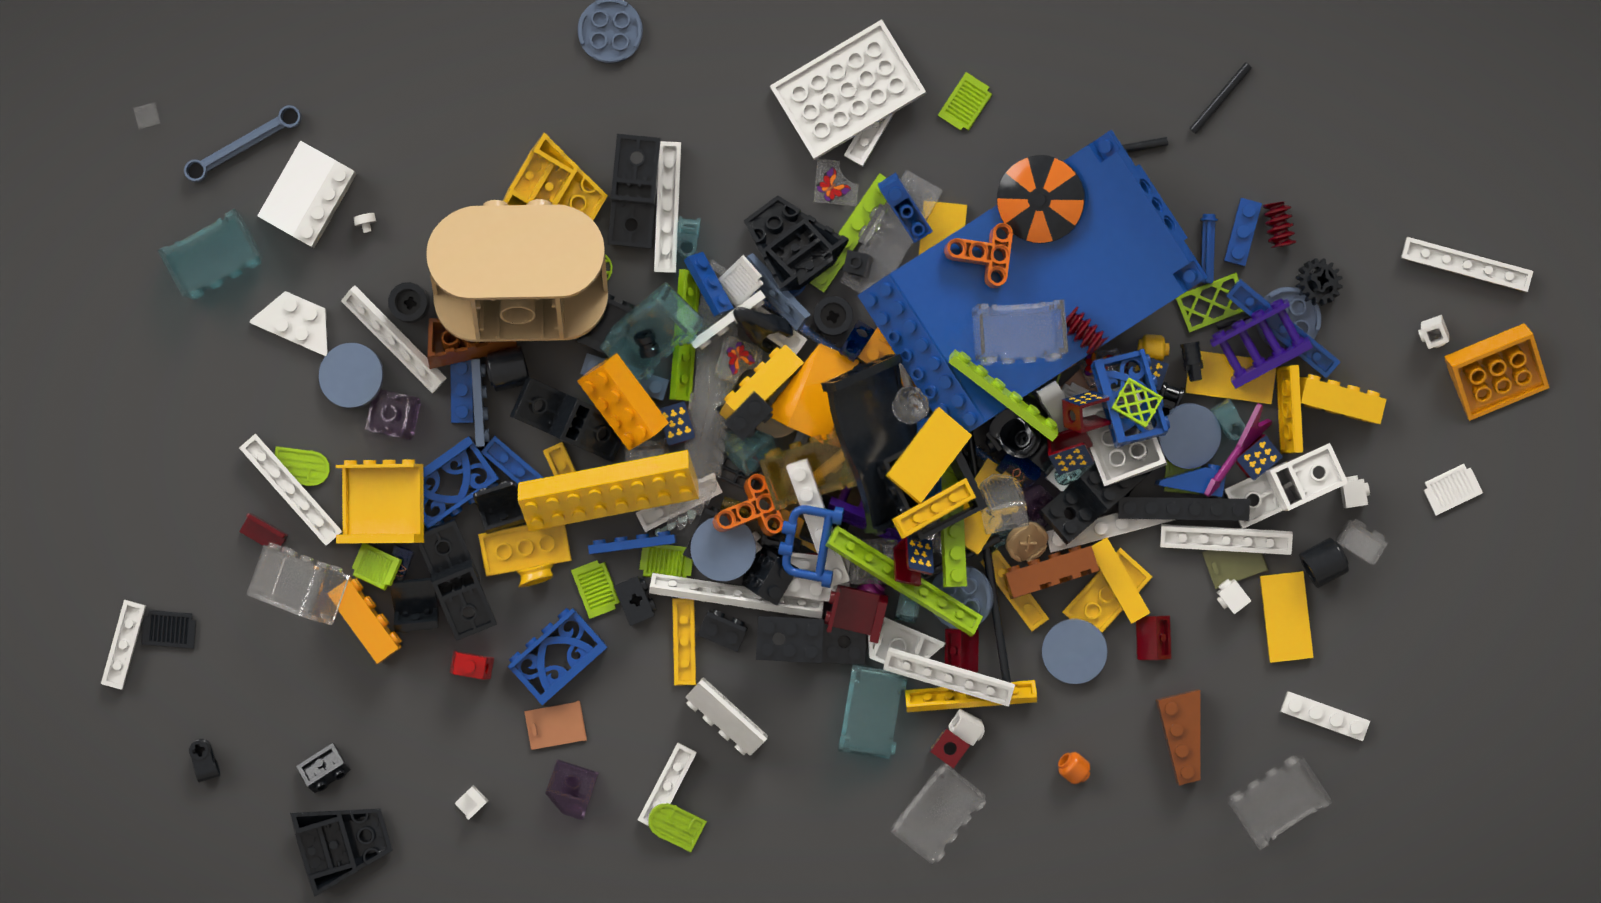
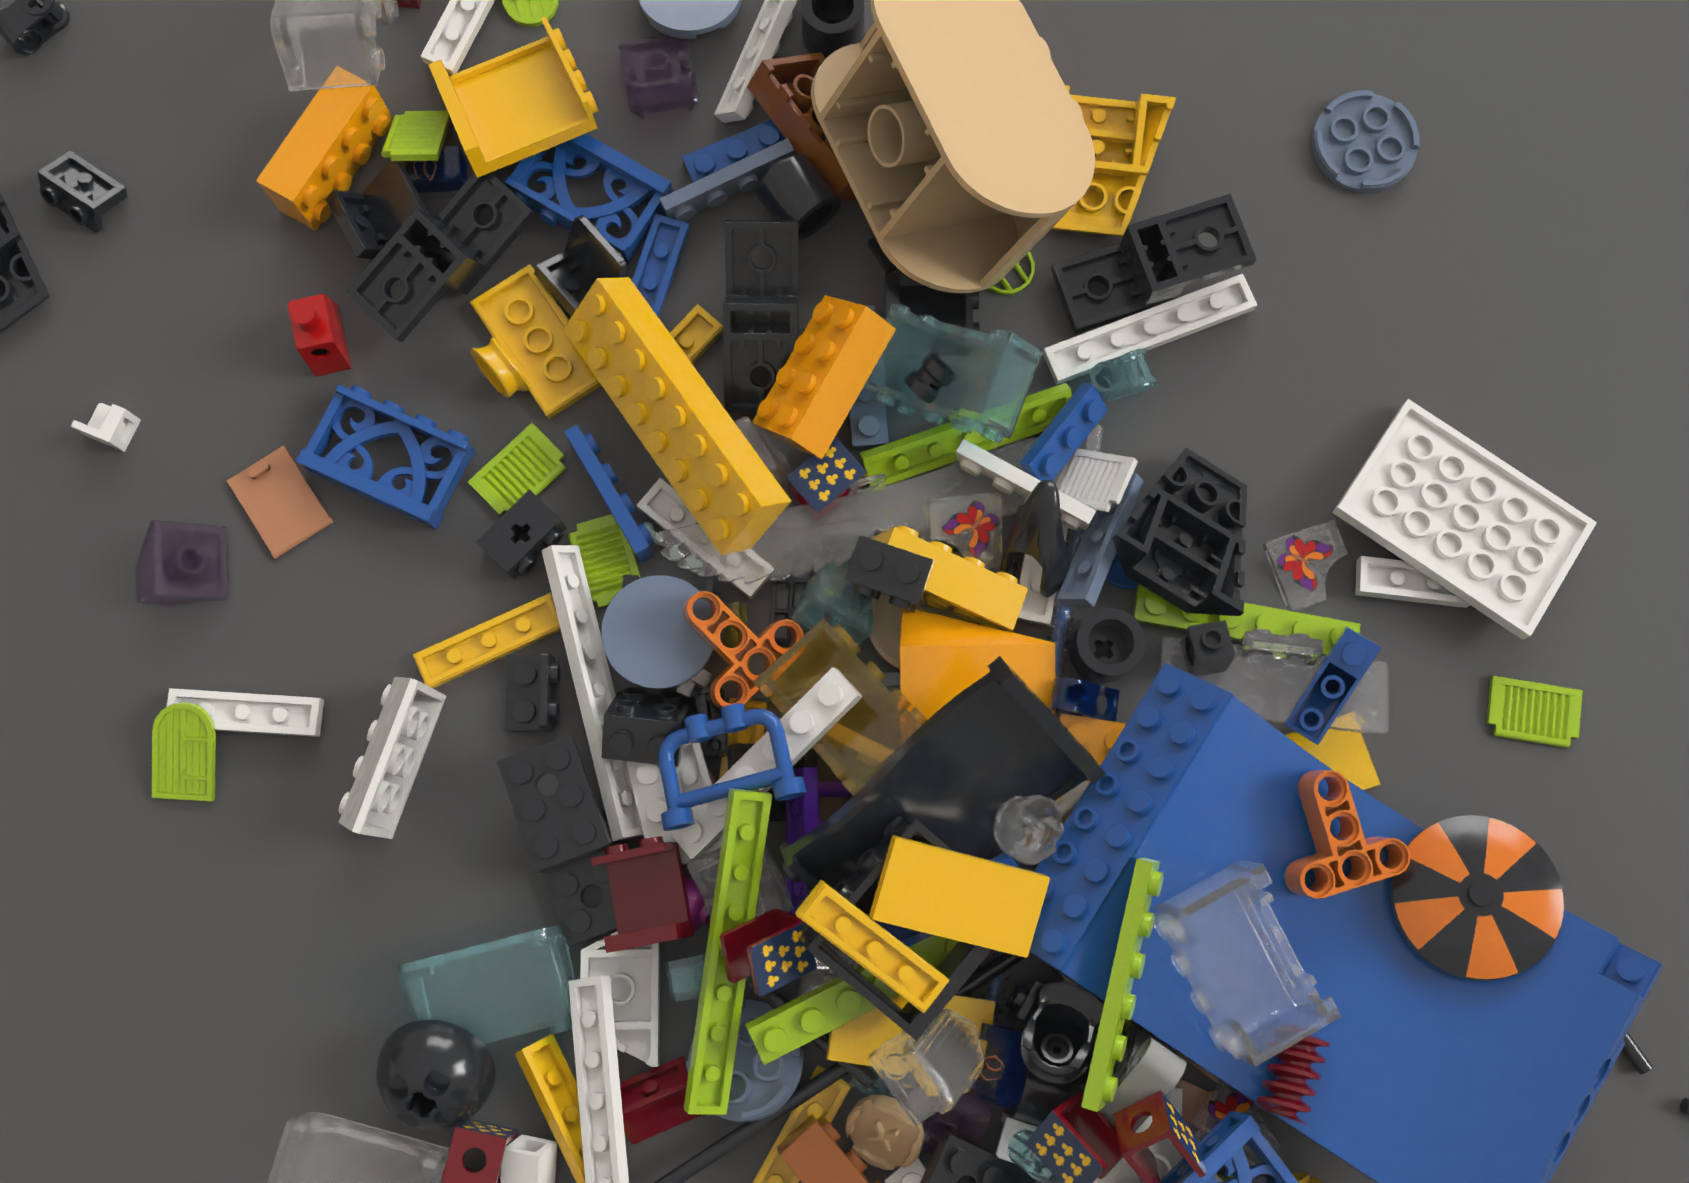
camera: 70 degrees right, 10 degrees down
none -> black piece [376,1020,496,1131]

